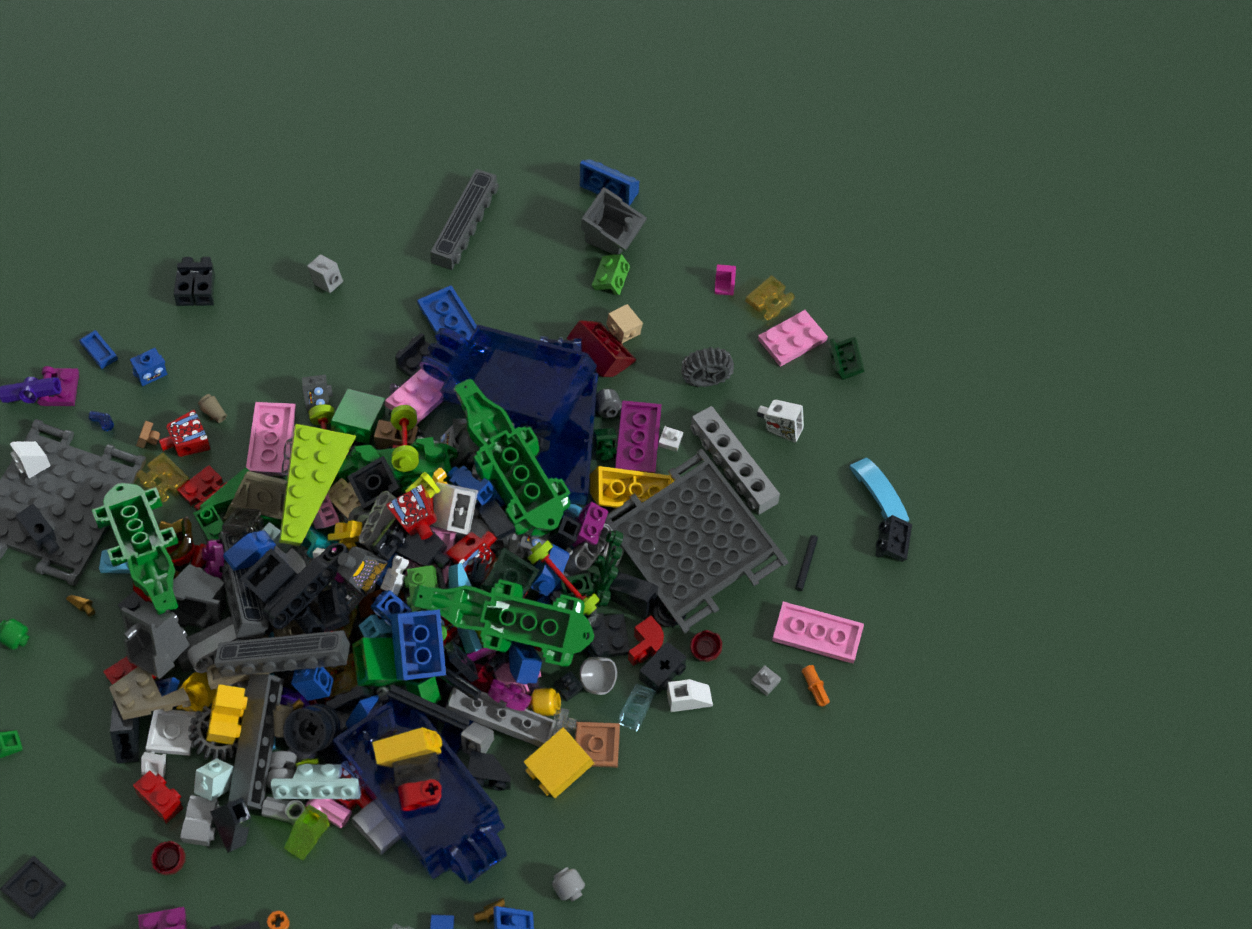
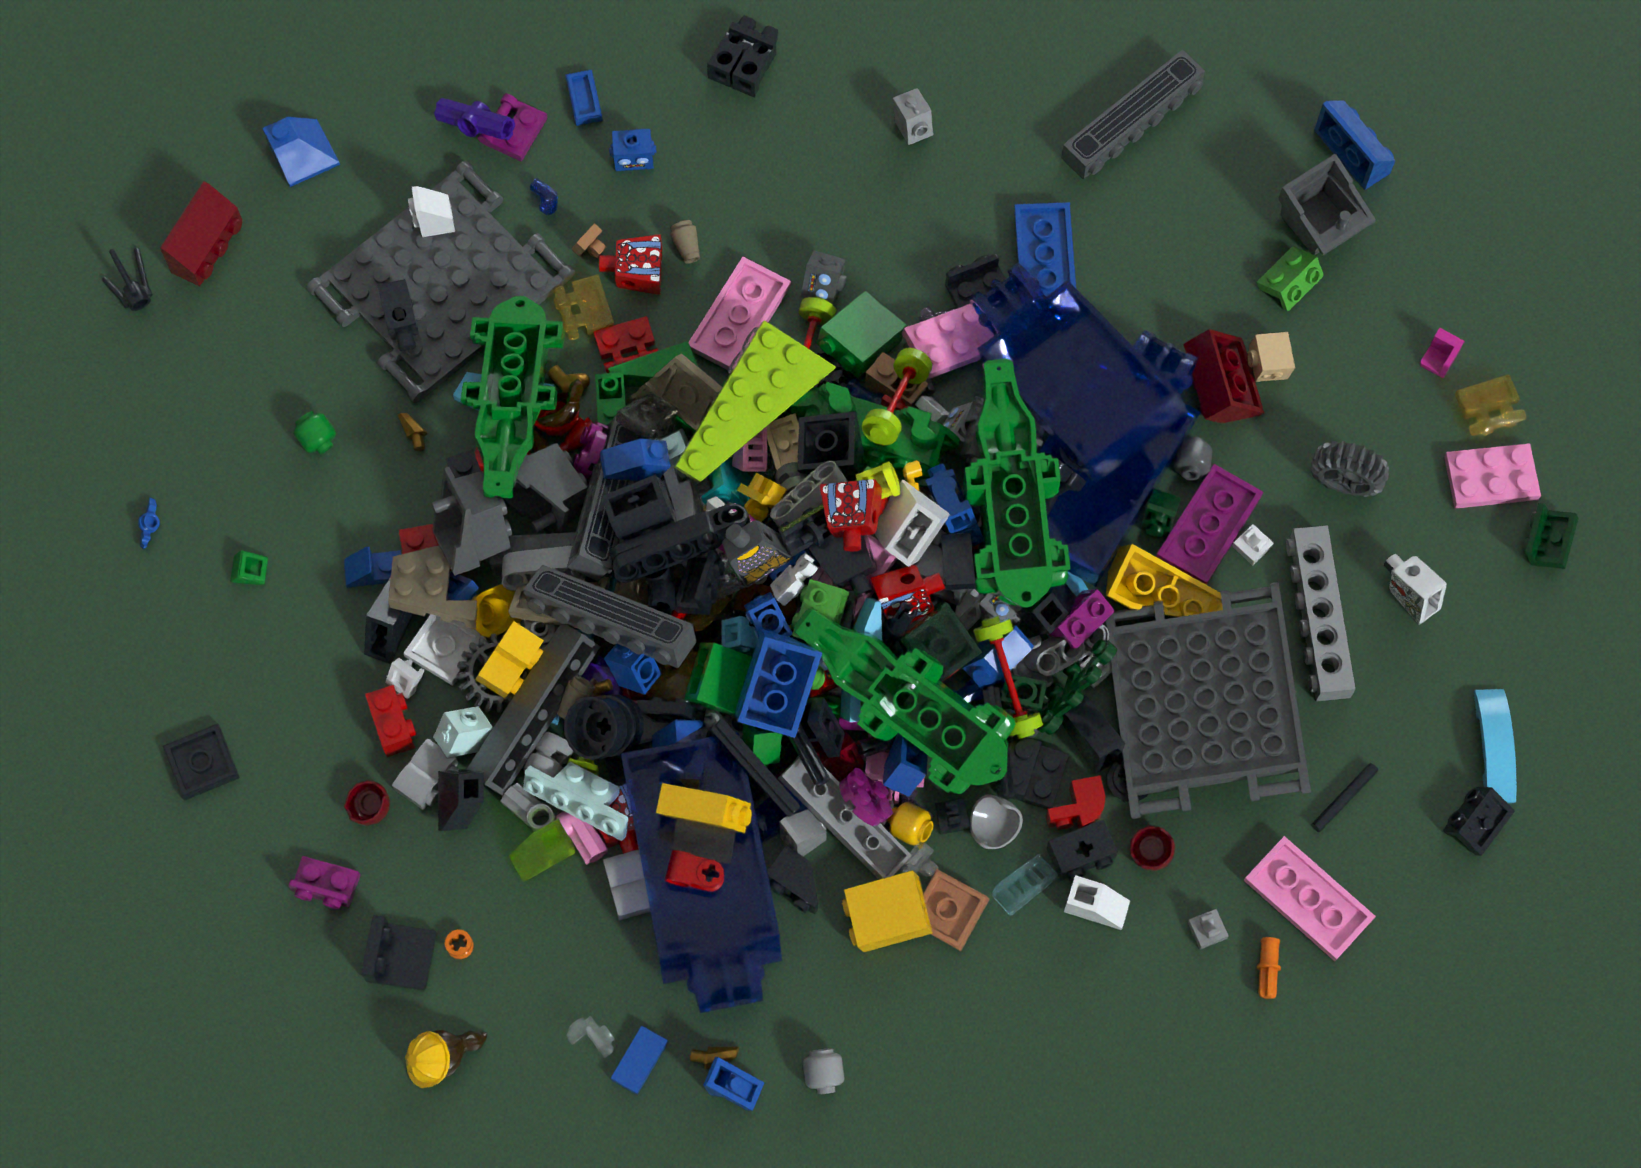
camera: 30 degrees right, 10 degrees up
none -> blue slope [344,547,402,588]

